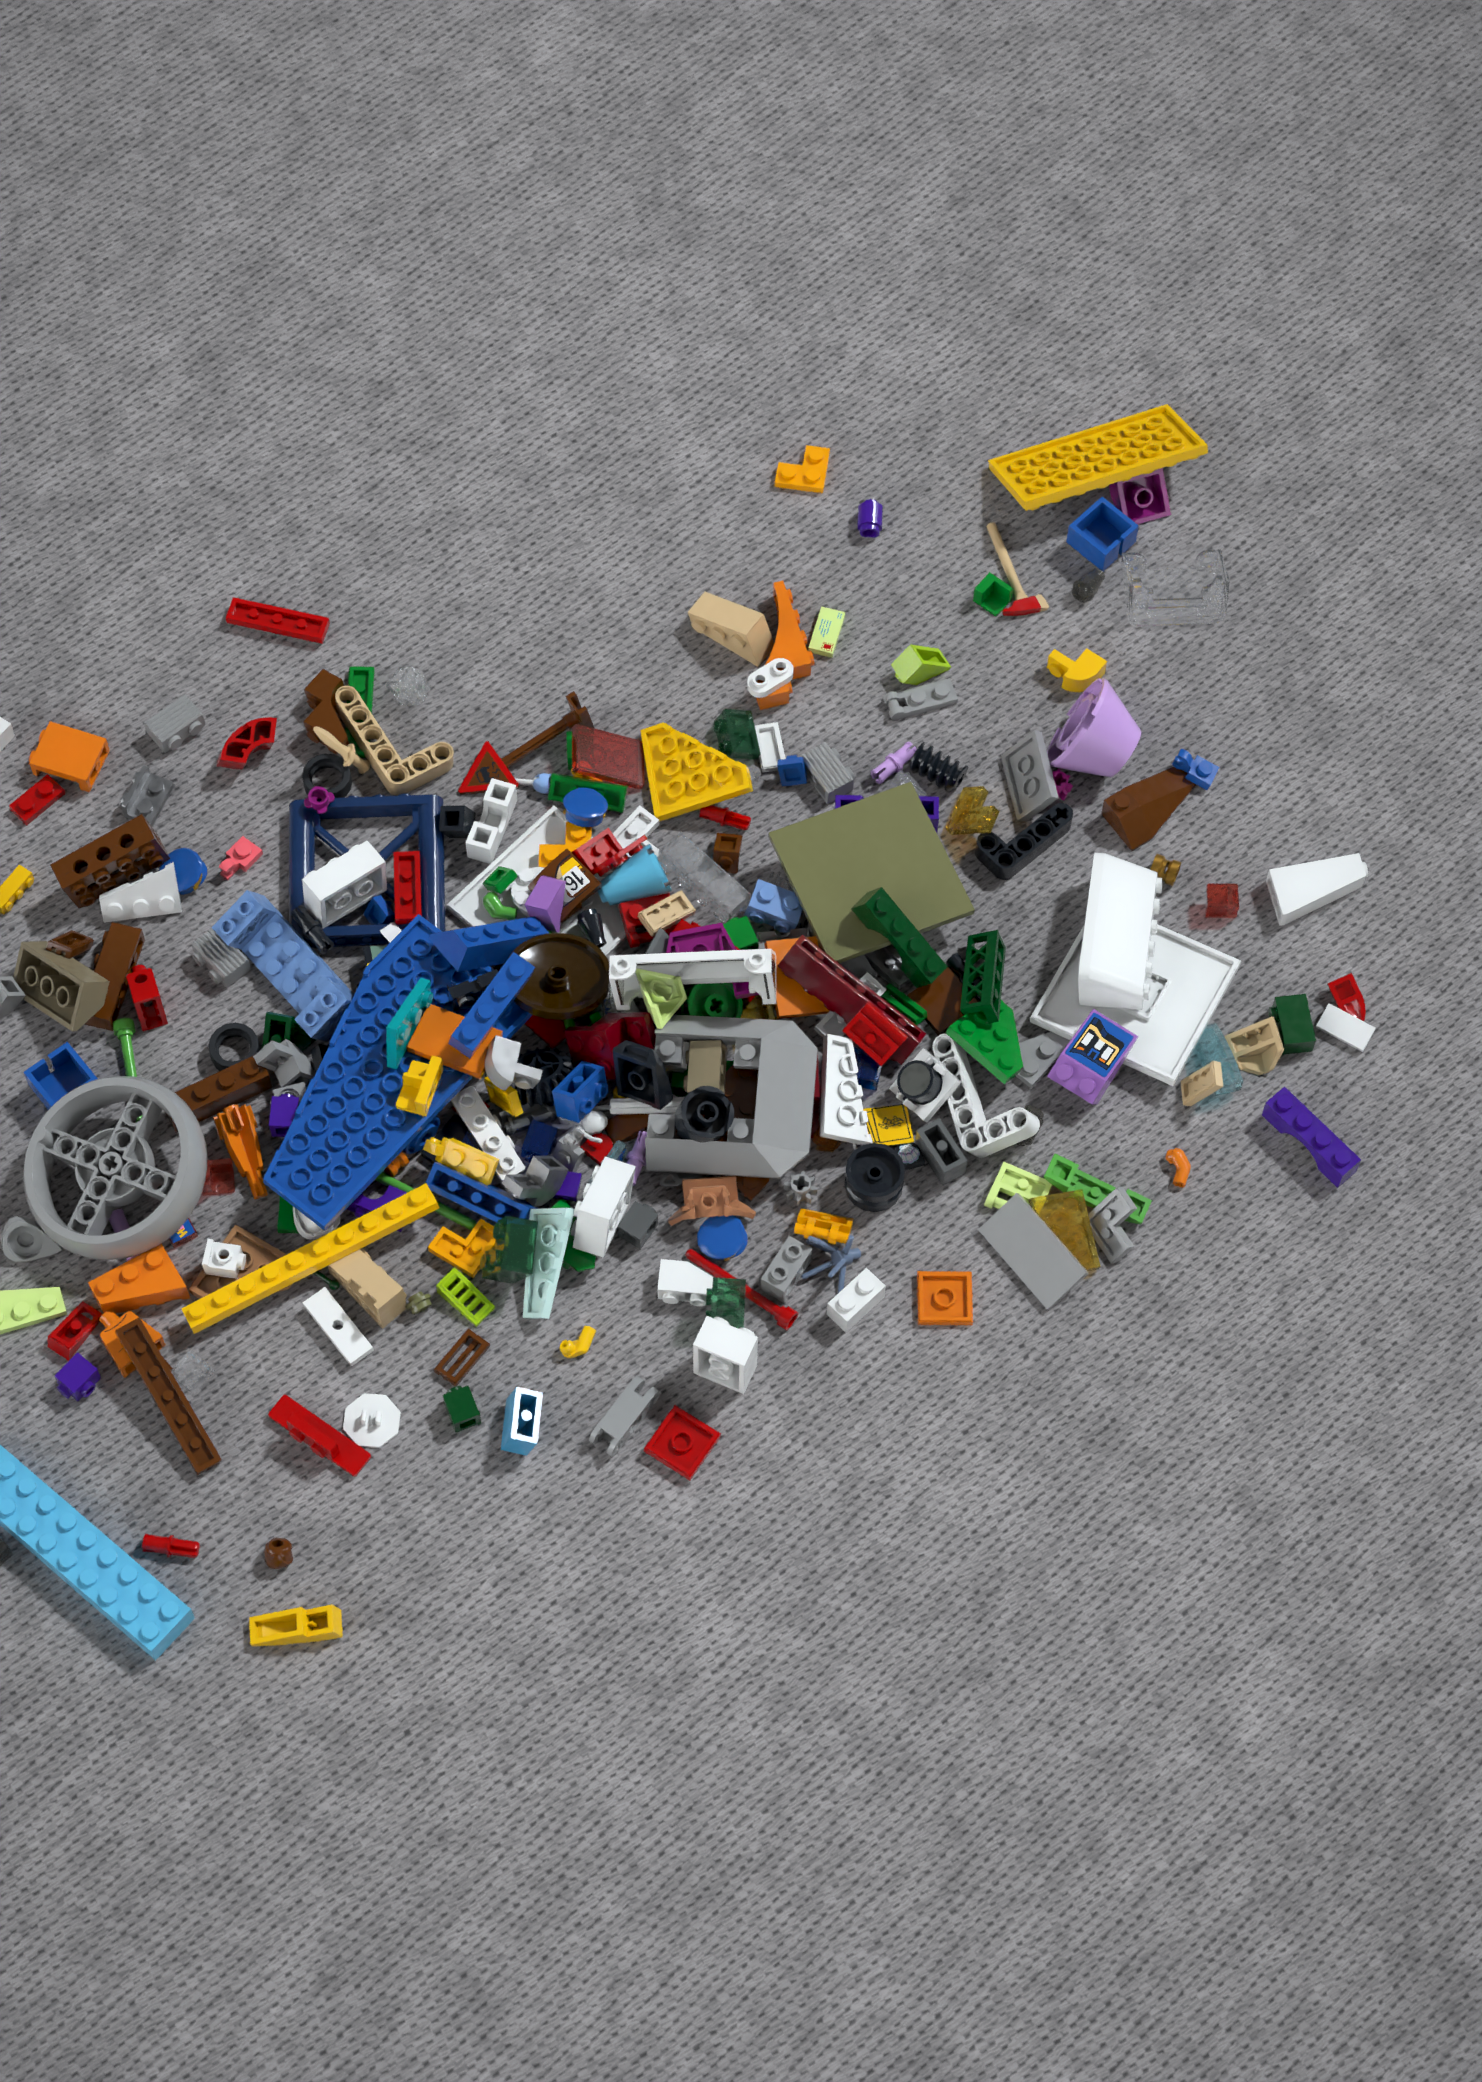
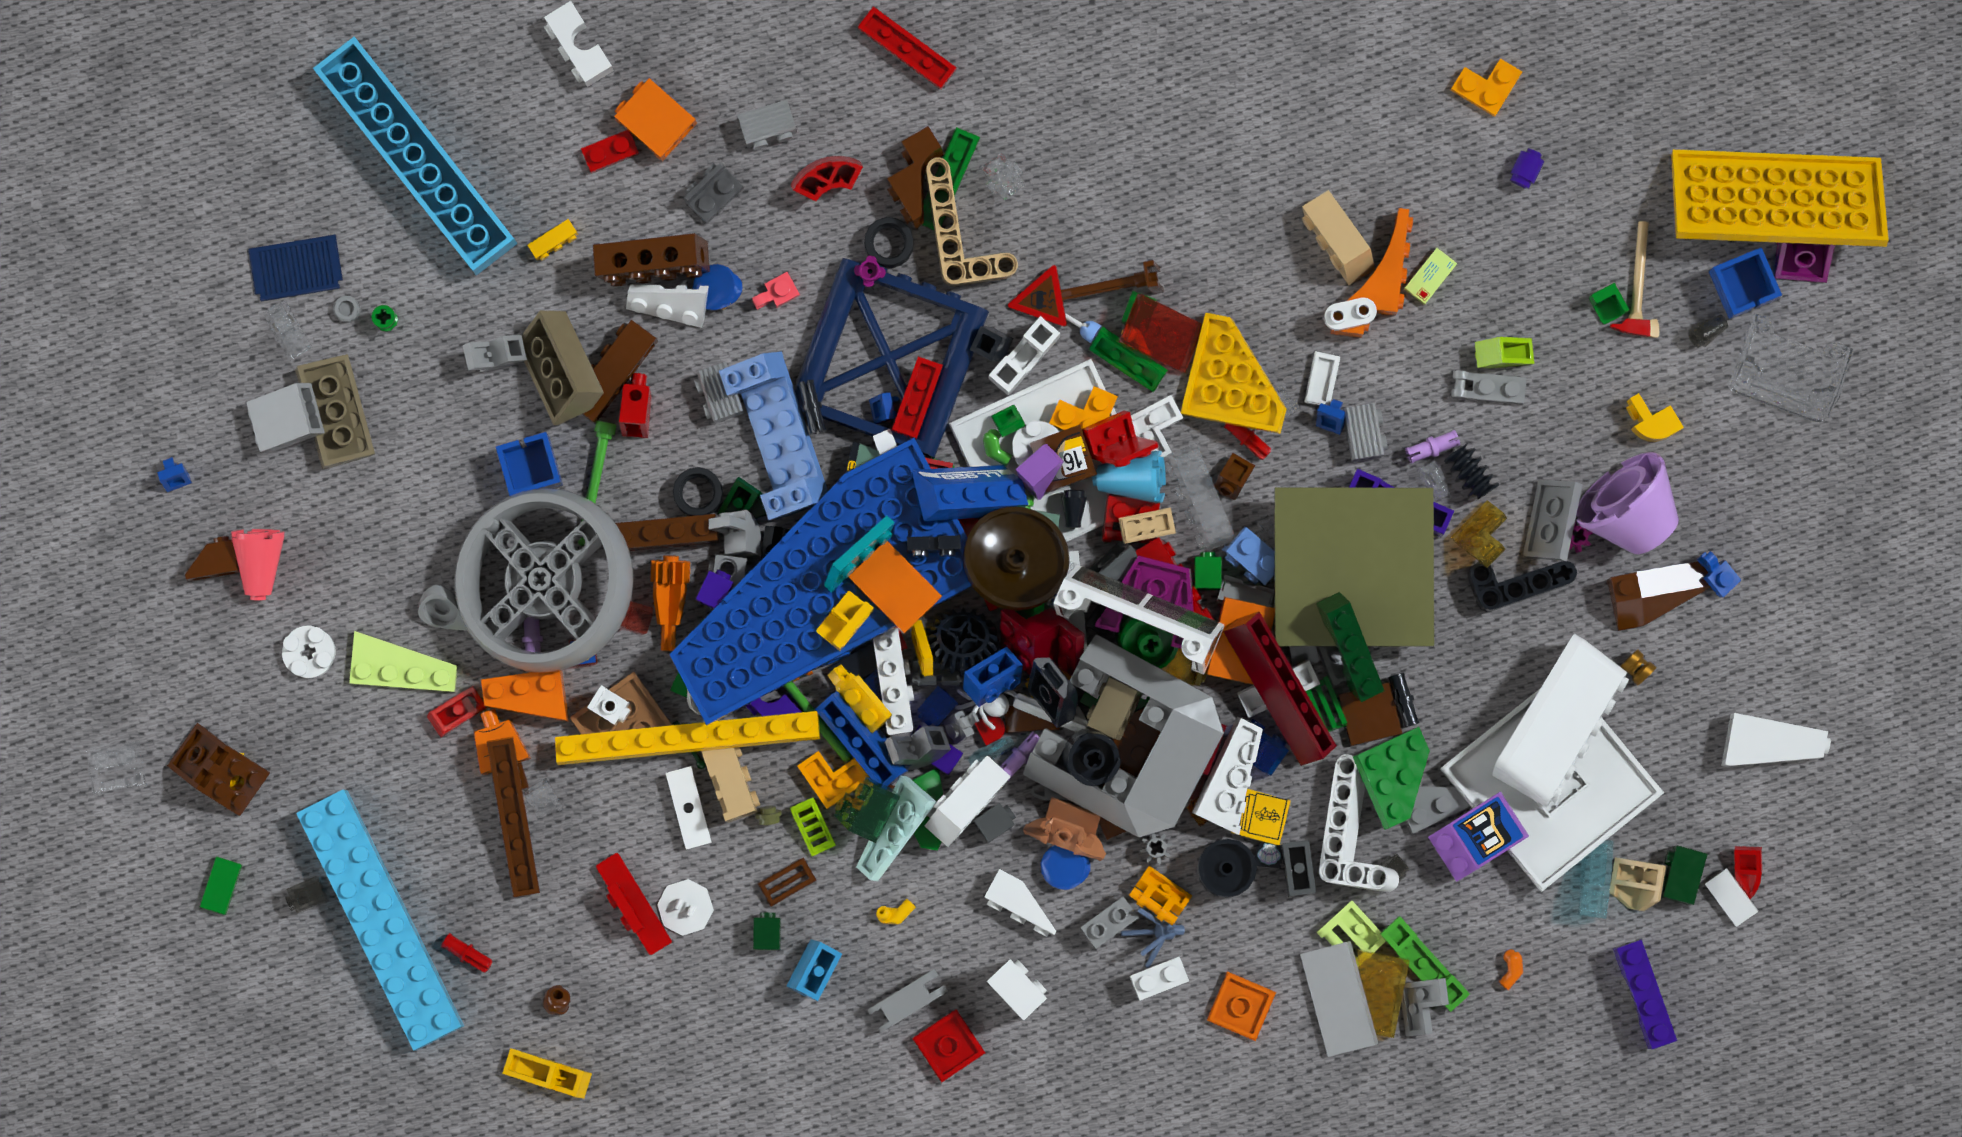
camera: 25 degrees right, 20 degrees up
reddish brown tile [46,930,94,959] -> none
dark purple brick [54,1352,101,1401] -> none
white brick [302,840,387,929] -> none
tan sword [313,726,370,774] -> none
blue brick [448,952,535,1059] -> none
brick [485,1036,542,1091] -> none
blue piece [563,788,608,827] -> none
yellowish green slope [635,968,687,1029] -> none
red piece [685,1249,799,1331] -> none
clear green bracket [705,1278,746,1329] -> none
clear green bracket [713,709,761,759] -> none
red plate [842,1001,908,1066] -> none
piece [889,1048,961,1122] -> none
dark green fence [960,930,1006,1023] -> none
tan plate [1181,1061,1223,1106] -> none
clear red panel [1205,883,1239,918] -> none

